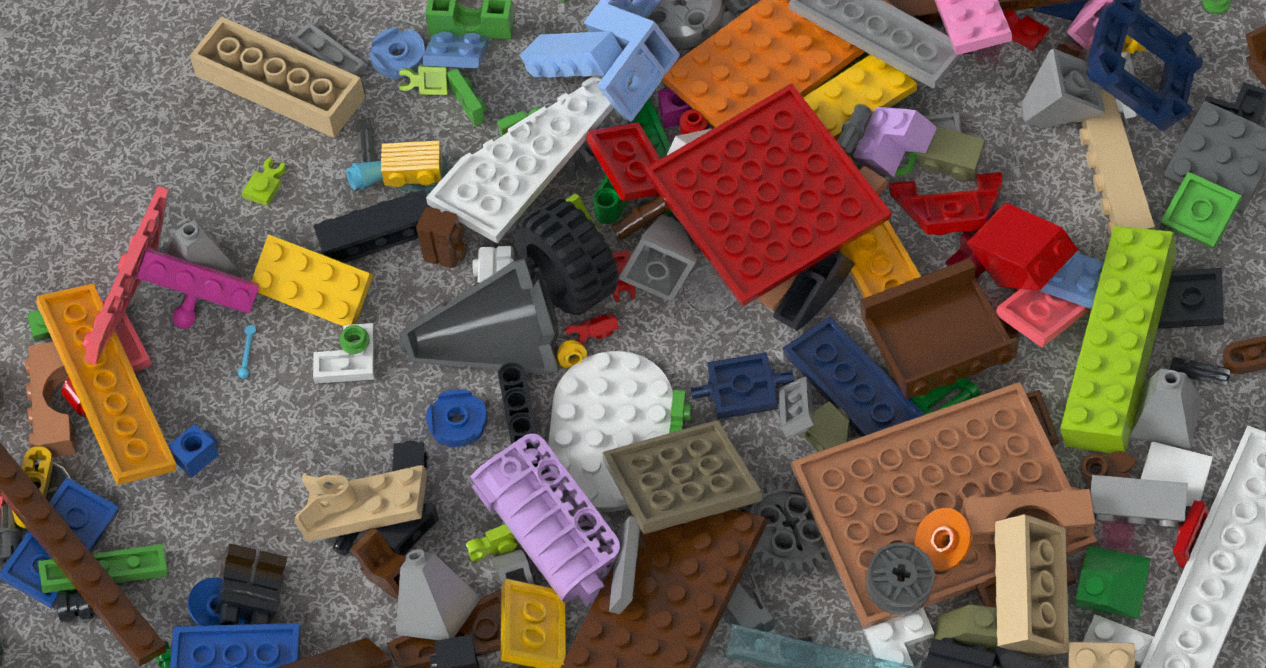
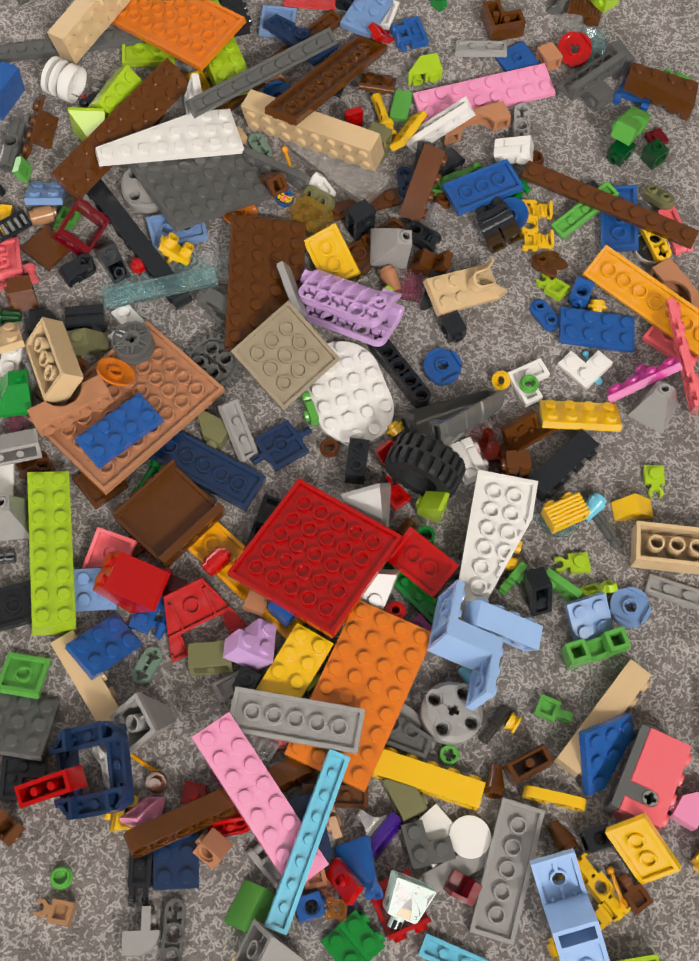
camera: 145 degrees right, 10 degrees up
dark grey axle [837,104,872,155] -> none
none -> red brick [14,764,88,809]
none -> blue plate [65,613,142,680]
none -> blue plate [74,393,164,469]
none -> sand green beam [132,647,163,686]
none -> red brick [200,546,231,577]
none -> black brick [232,666,262,692]
none -> reddish brown plate [320,438,339,458]
none -> black brick [344,438,370,485]
none -> nougat cone [379,265,402,292]
none -> clear pink plate [401,269,423,303]
none -> black piece [407,221,442,253]
none -> clear red hinge [477,428,502,460]
none -> reddish brown bracket [488,409,558,464]
none -> yellow plate [492,371,511,390]
none -> yellow piece [521,199,554,252]
none -> black slope [523,567,552,617]
none -> blue plate [529,299,559,332]
none -> reddish brown plate [531,251,568,278]
none -> lime plate [536,274,571,302]
none -> lime plate [553,552,591,575]
none -> blue plate [558,306,635,353]
none -> white plate [558,350,613,390]
none -> yellow plate [587,300,607,312]
none -> yellow slope [611,493,654,521]

